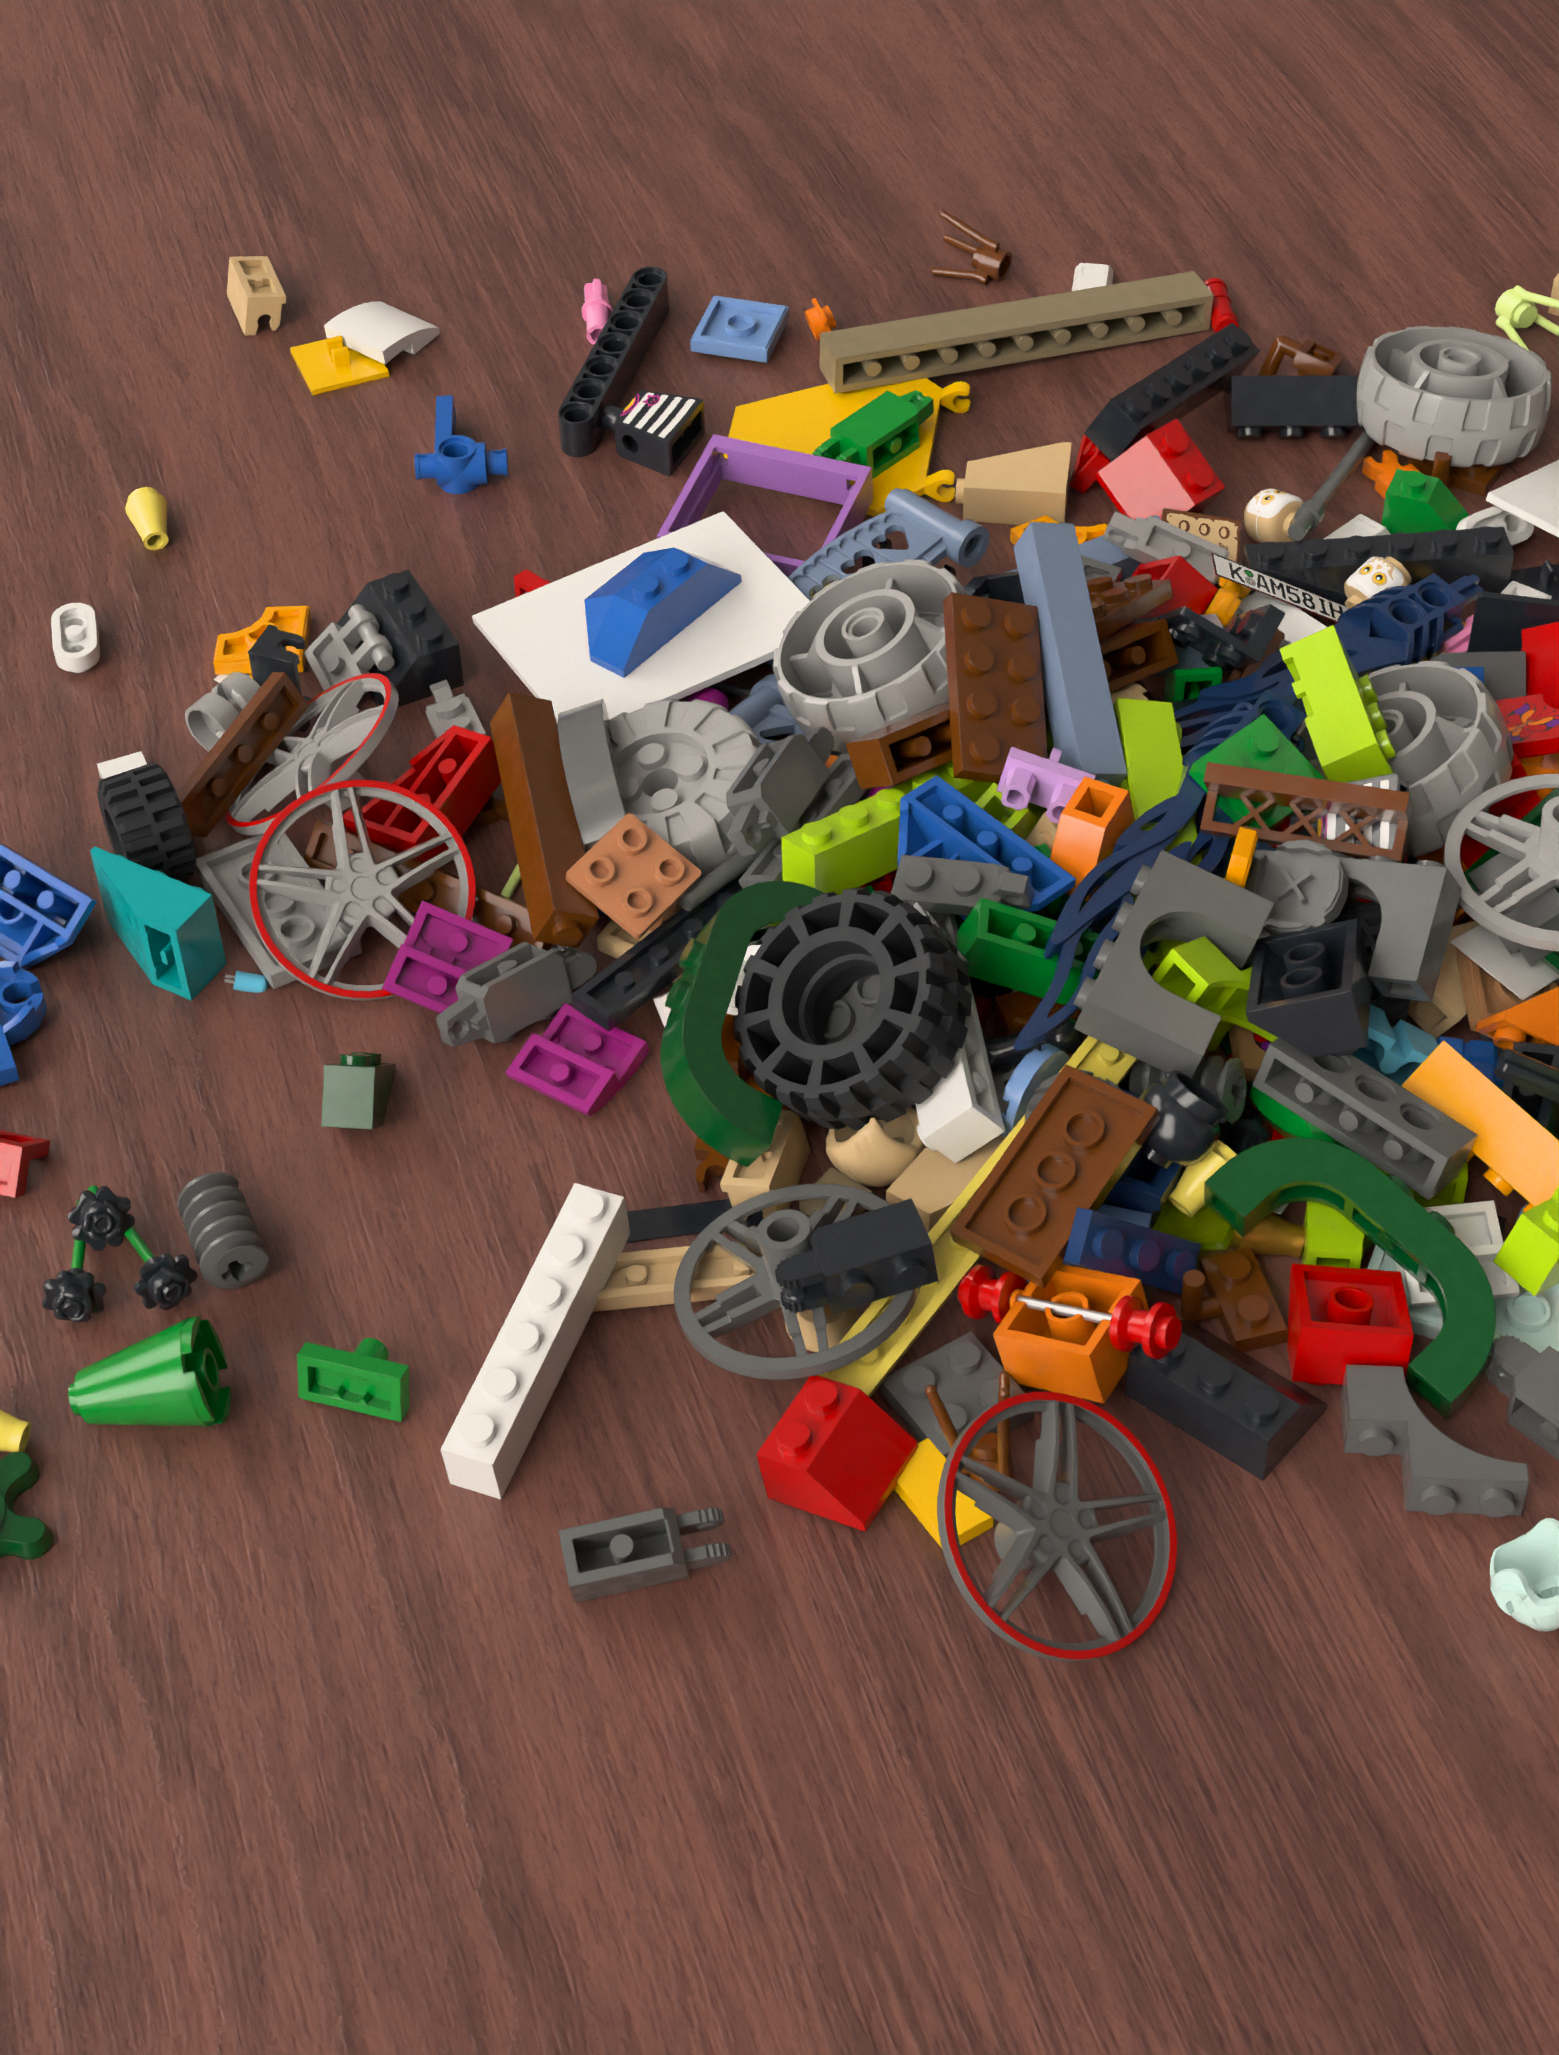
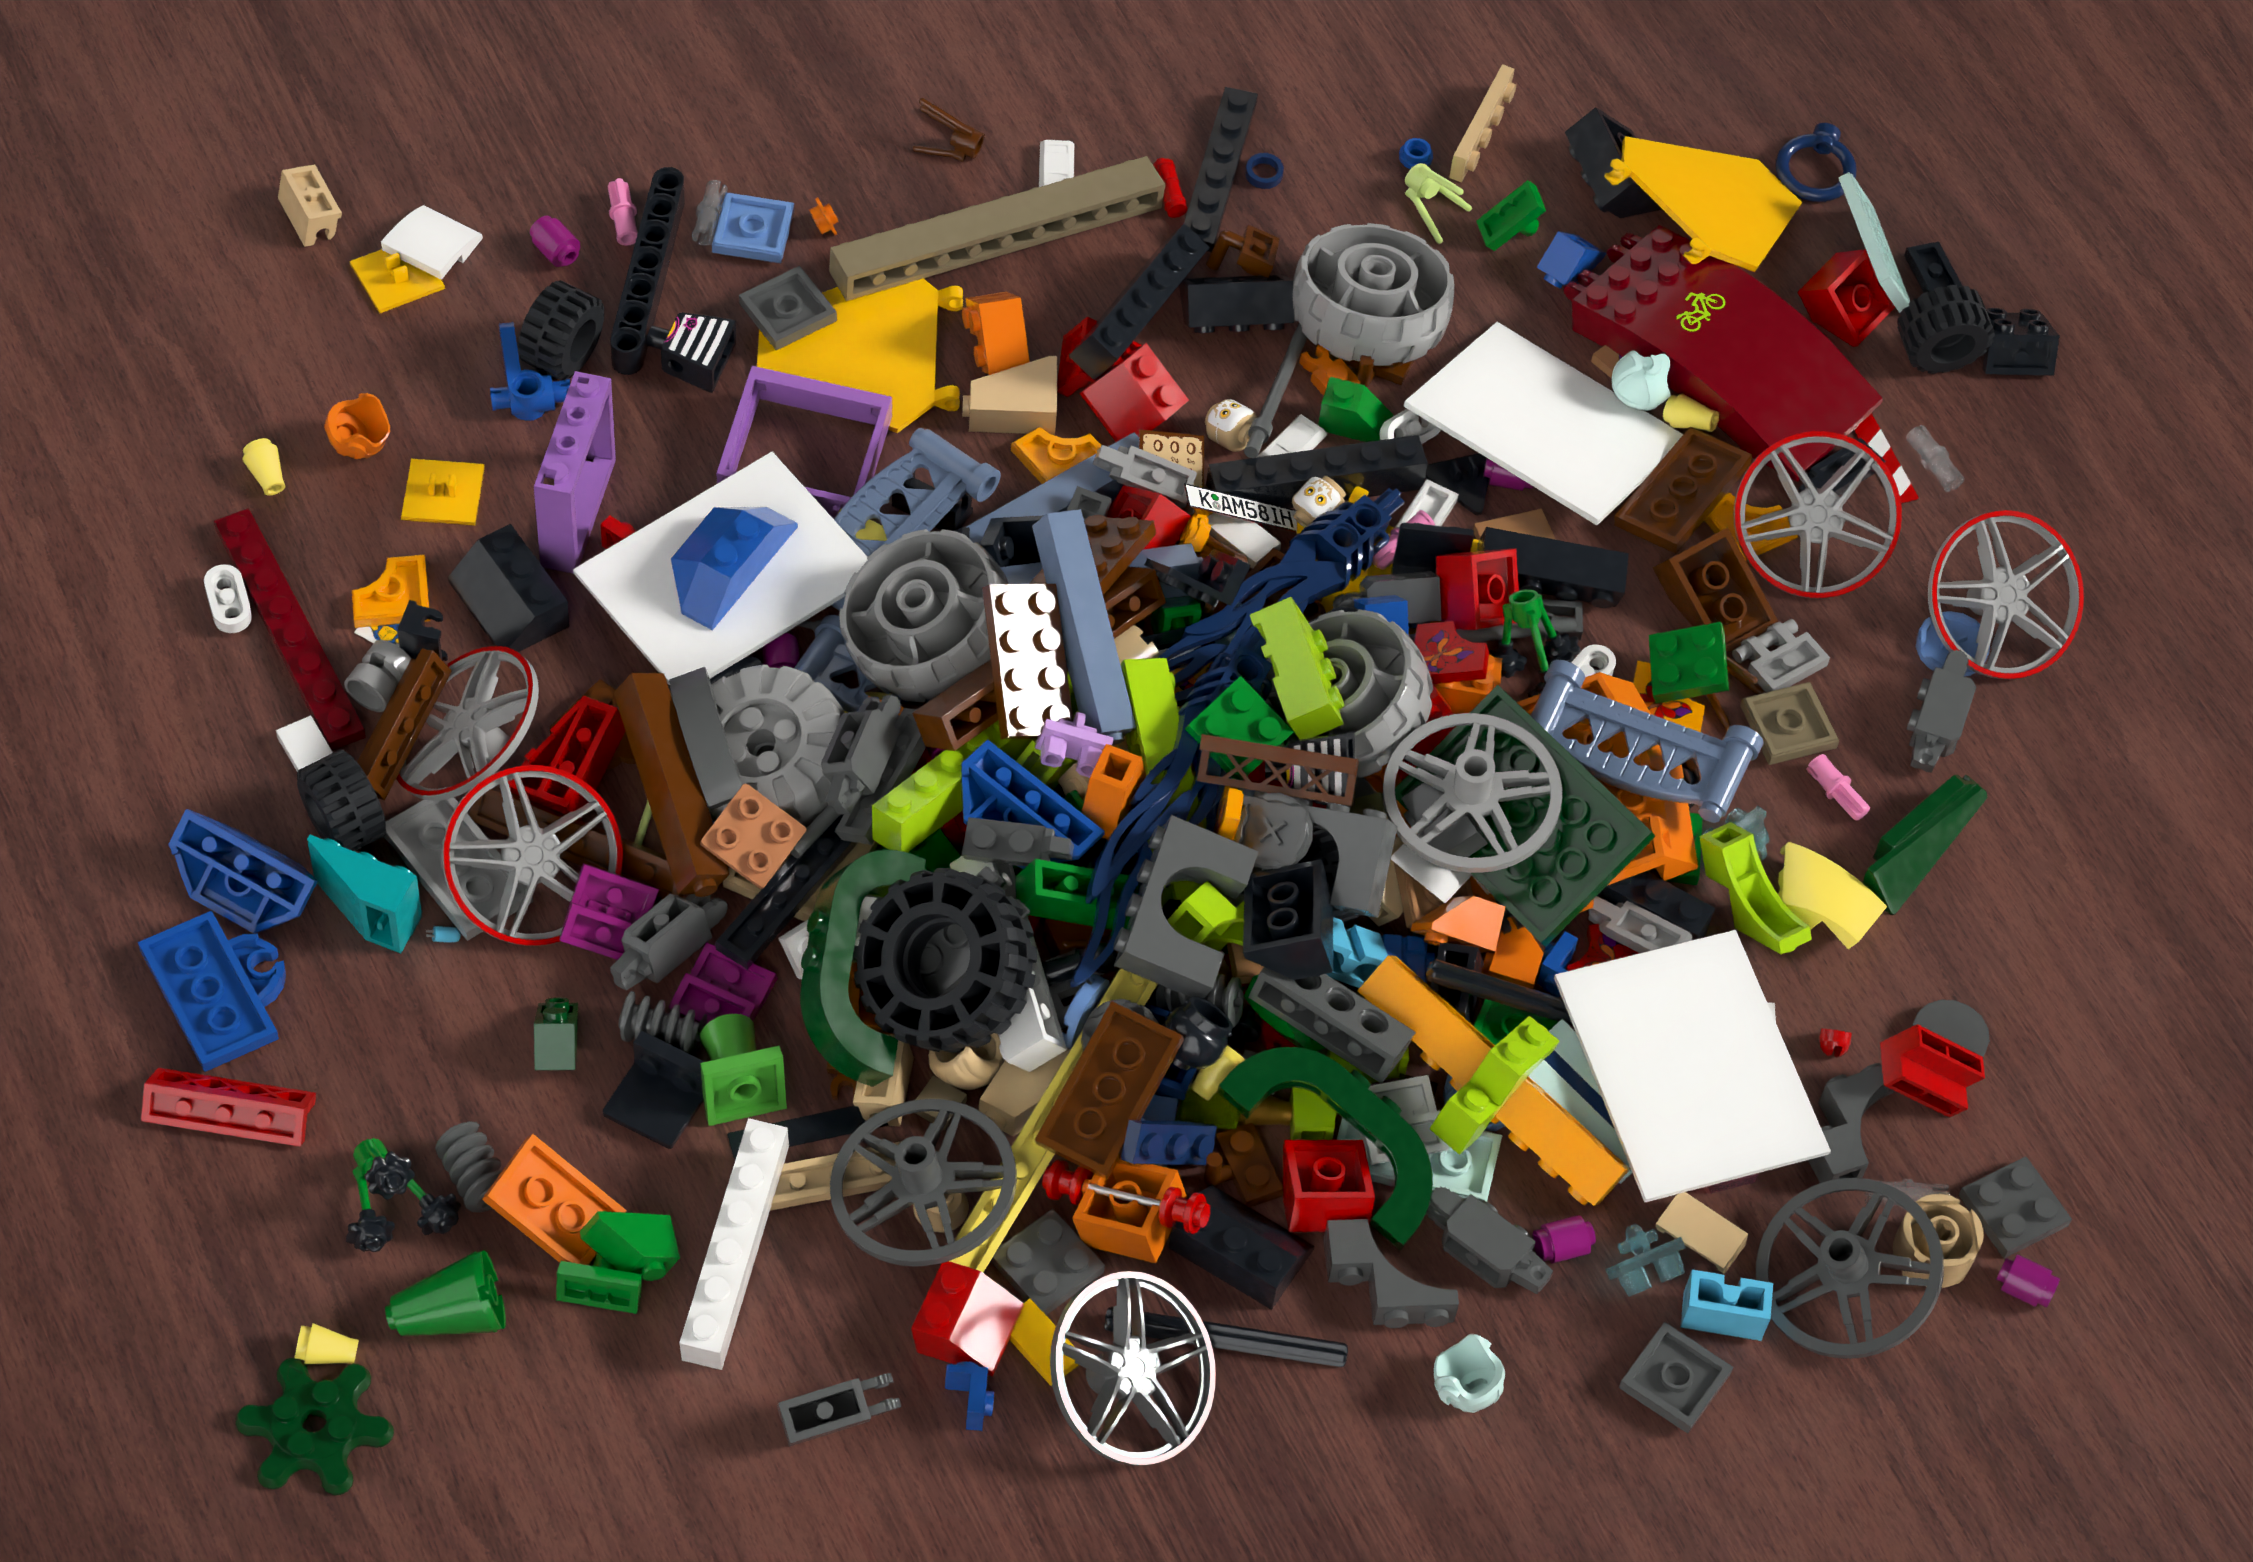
camera: 15 degrees left, 10 degrees up
light grey plate [304,604,394,691] -> none
light grey hinge [425,680,487,739] -> none
black hinge [775,1198,938,1314] -> none
green hinge [812,390,934,479] -> none
reddish brown plant [925,1371,1016,1492] -> none
none -> dark red plate [214,508,366,751]
none -> orange cap [324,393,390,459]
none -> yellow piece [401,458,485,526]
none -> orange plate [482,1134,627,1265]
none -> black tyre [518,280,604,380]
none -> magenta brick [530,216,580,267]
none -> medium lavender window [534,371,616,574]
none -> green slope [580,1211,680,1281]
none -> black bracket [603,1030,704,1149]
none -> dark grey piece [618,991,707,1056]
none -> clear pin [692,180,728,245]
none -> bright green plant [700,1014,787,1126]
none -> dark grey plate [739,266,837,350]
none -> blue bracket [945,1362,994,1431]
none -> orange brick [962,292,1030,375]
none -> black axle [1104,1307,1348,1367]
none -> black plate [1184,87,1258,252]
none -> dark blue piece [1245,153,1284,189]
none -> blue plate [1399,138,1433,169]

